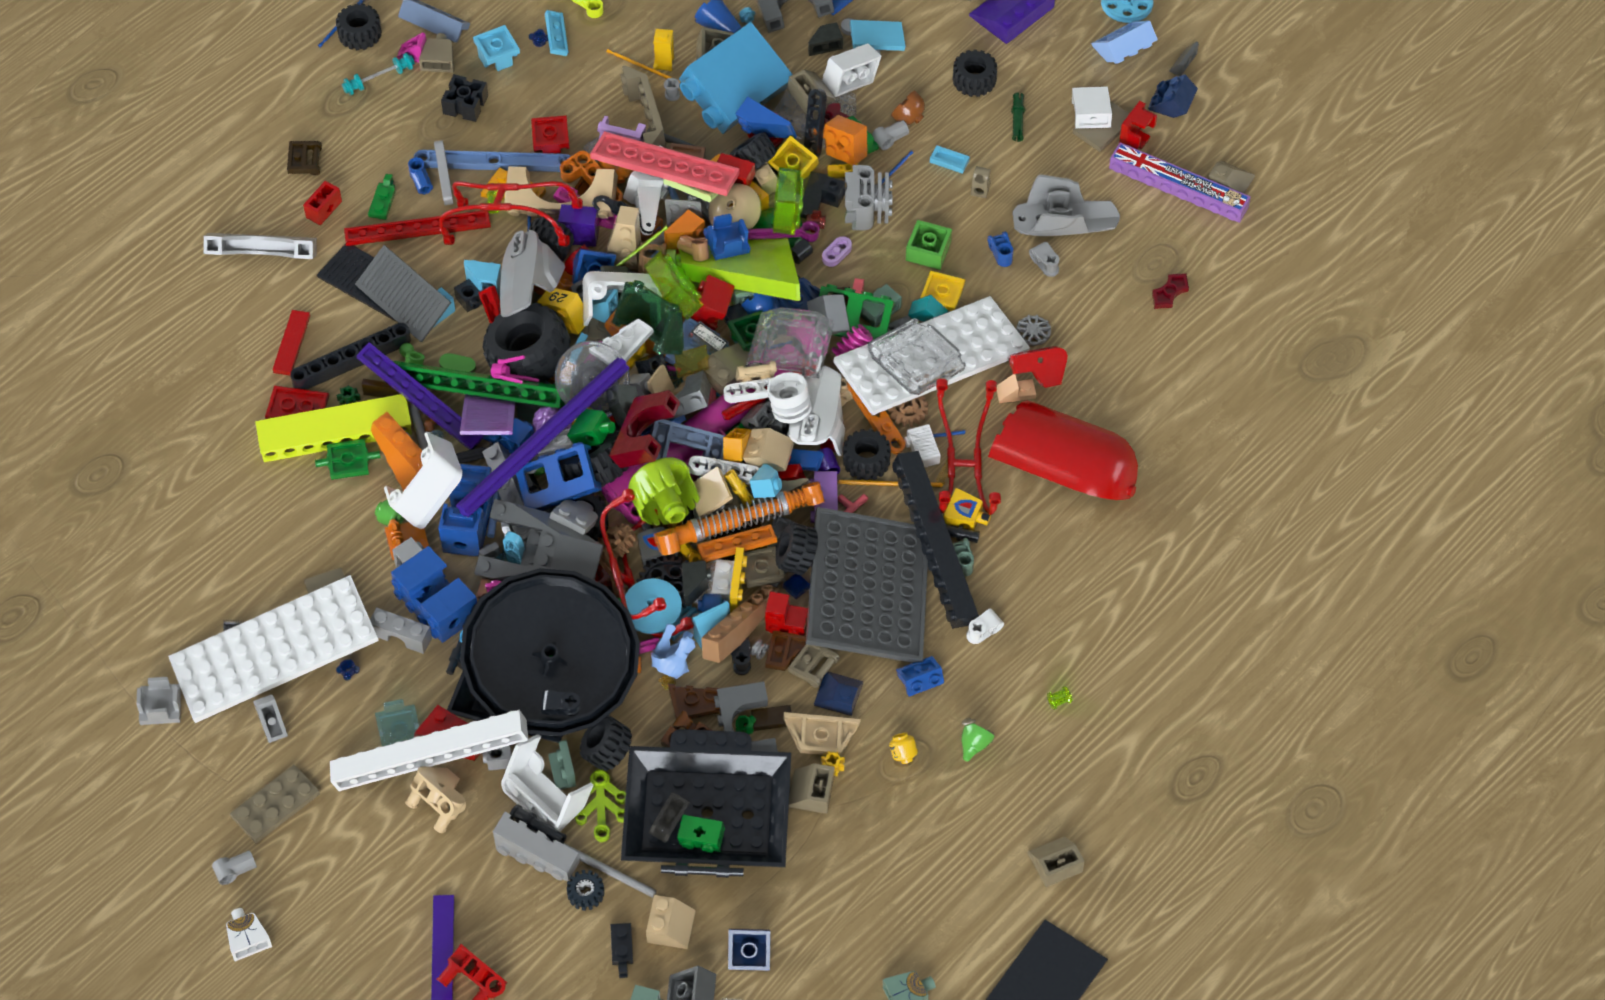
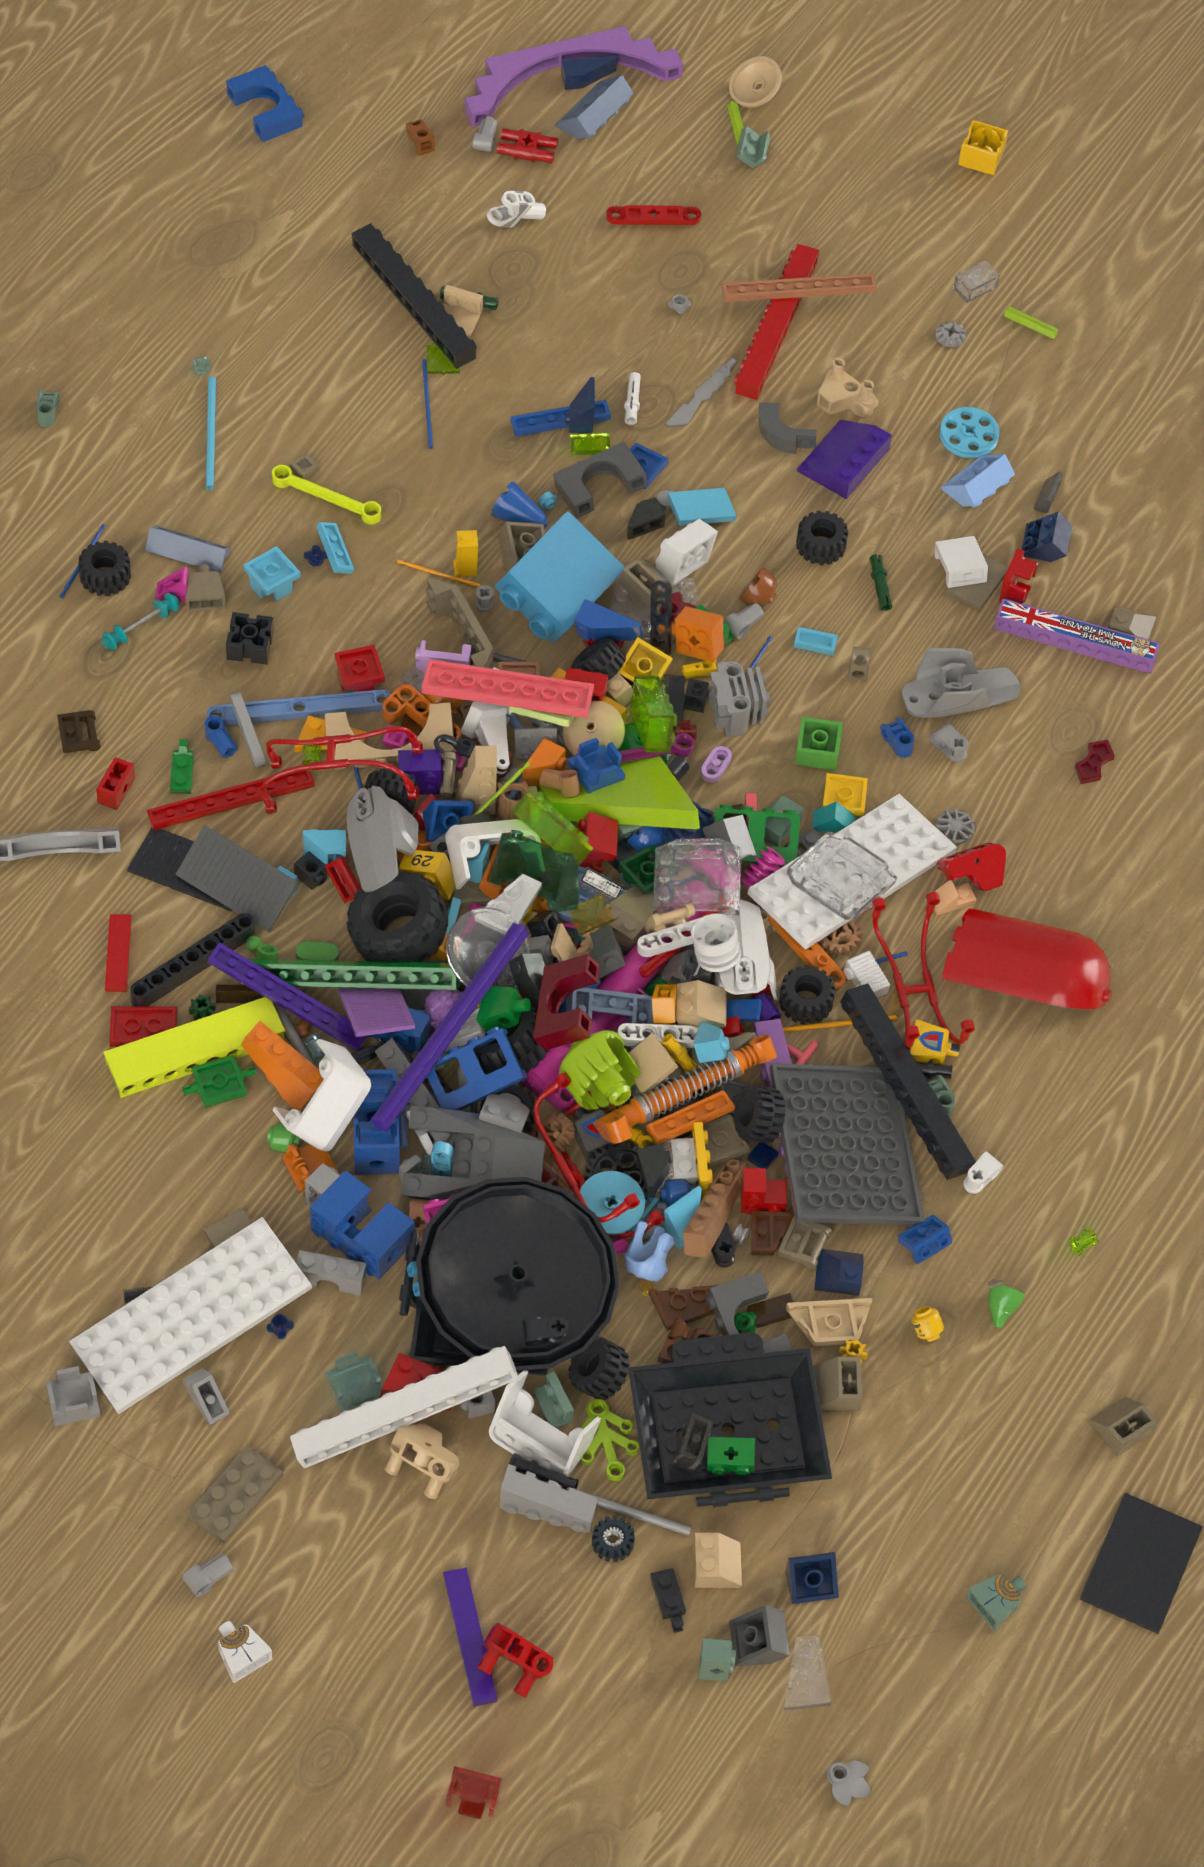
camera: 15 degrees left, 0 degrees up
dark pink plant [491,355,539,384] -> none
none -> dark tan plate [440,752,457,800]

